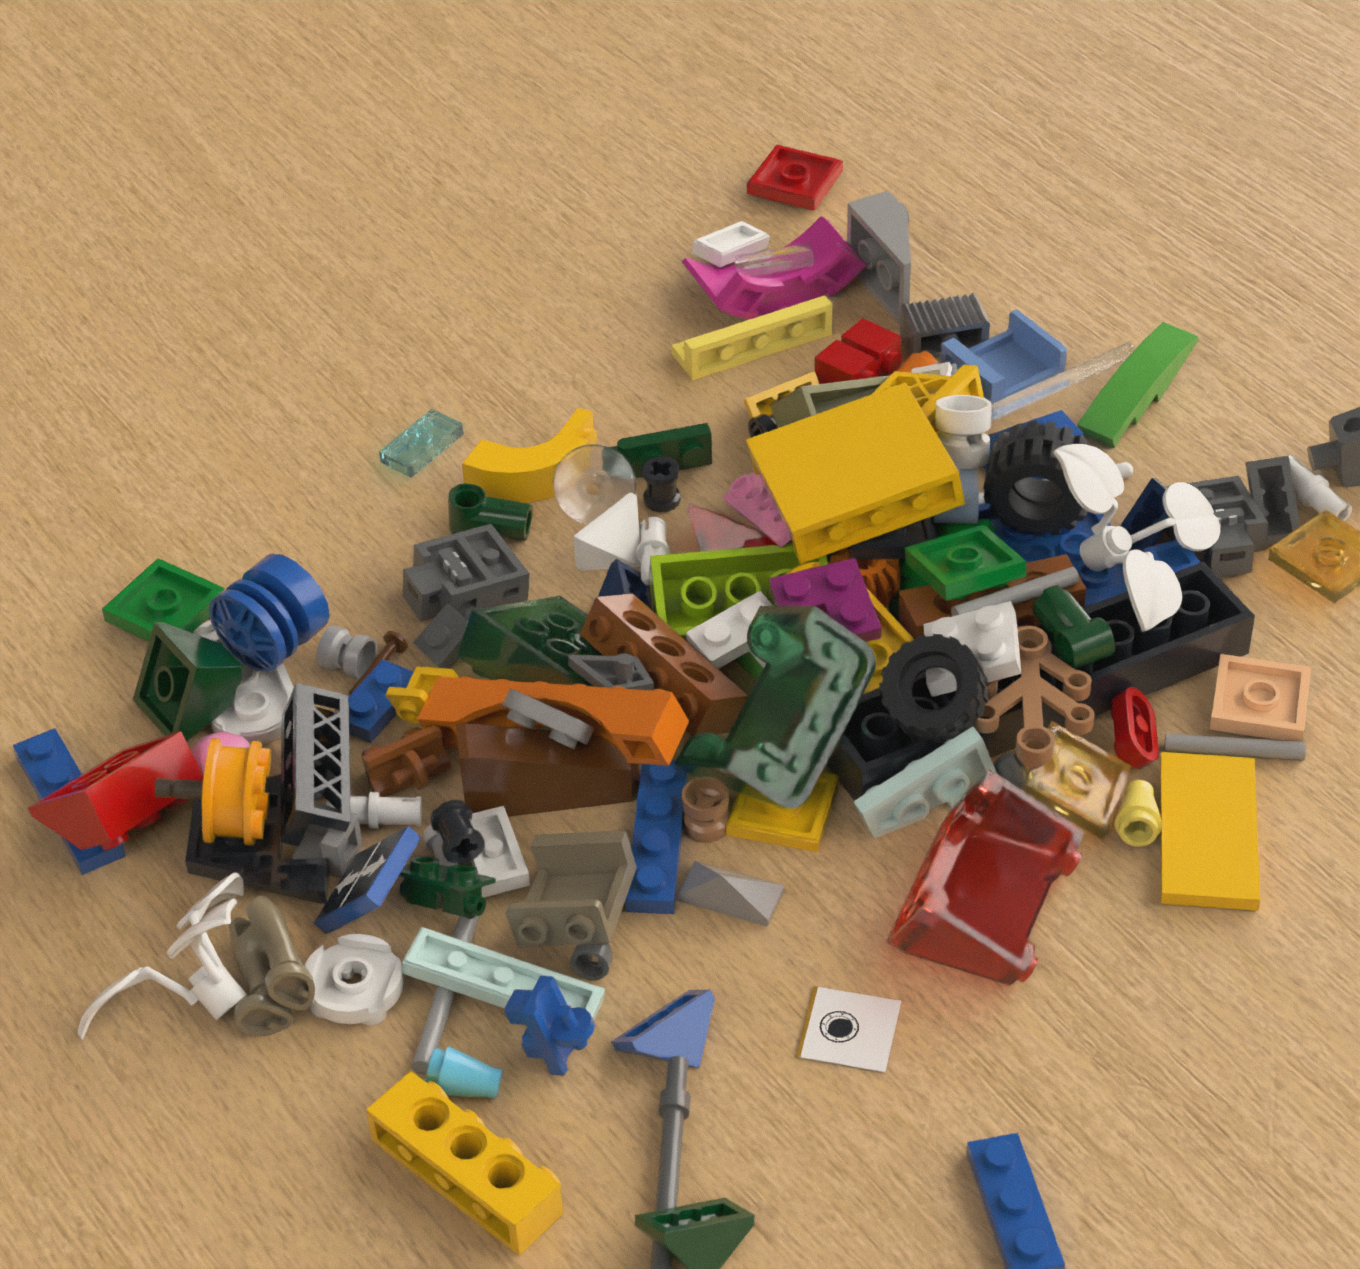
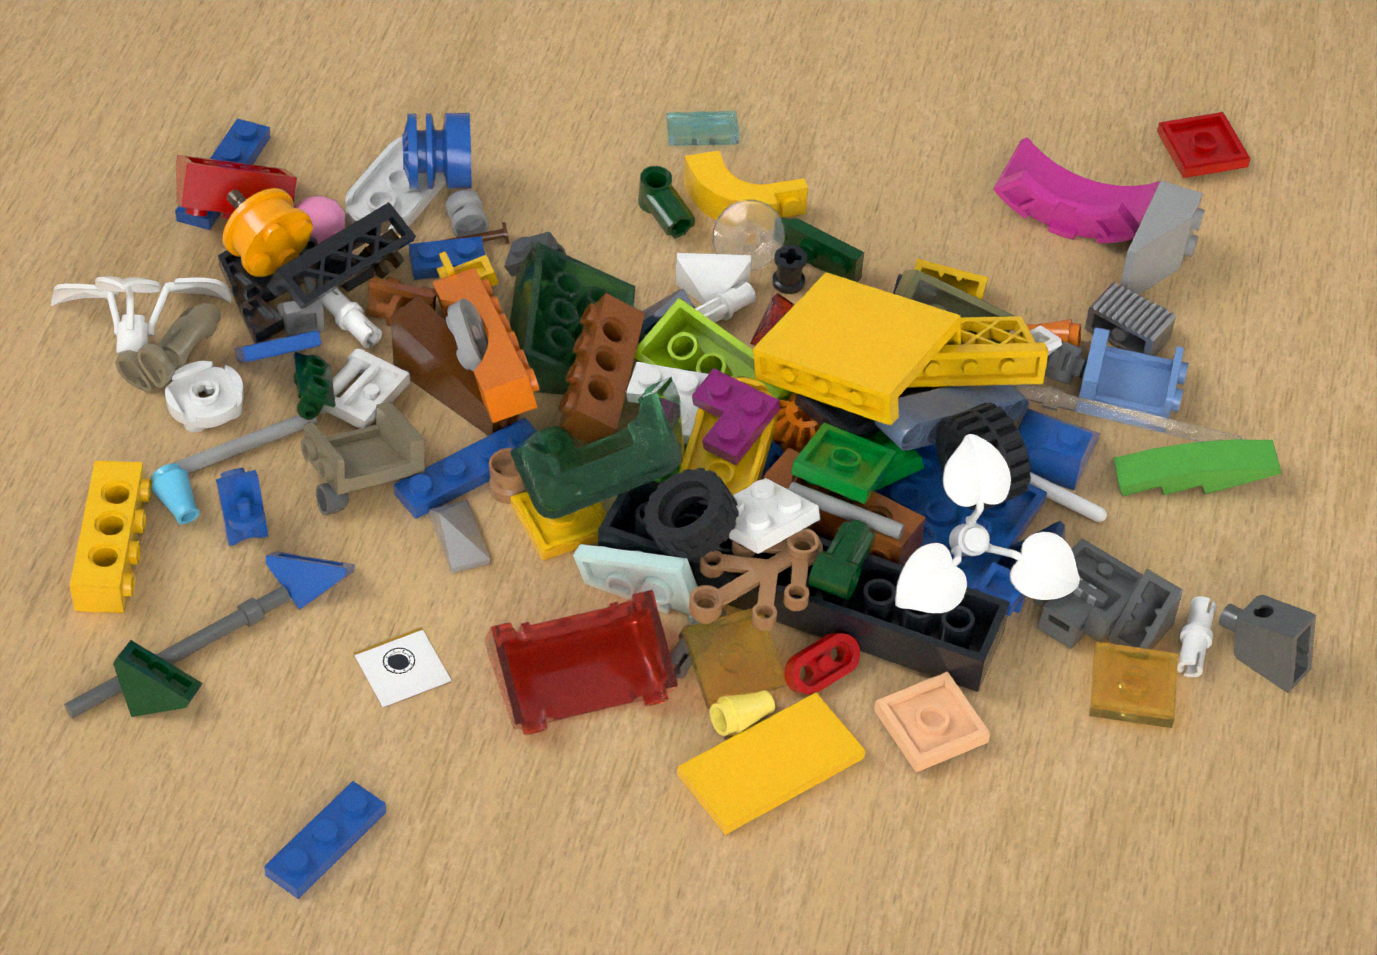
camera: 45 degrees right, 5 degrees up
green plate [102,558,225,642] -> none
dark green slope [133,622,244,742] -> none
light aqua tile [402,927,605,1020] -> none
dark grey piece [403,524,530,621] -> none
black bush [430,800,485,864] -> none
dark grey piece [568,653,654,690] -> none
light yellow fence [671,295,832,381] -> none
white tile [692,221,770,267] -> none
clear tile [735,243,815,277] -> none
red piece [815,318,902,384] -> none
white wheel [935,395,991,469] -> none
light grey bar [1164,733,1306,760] -> none

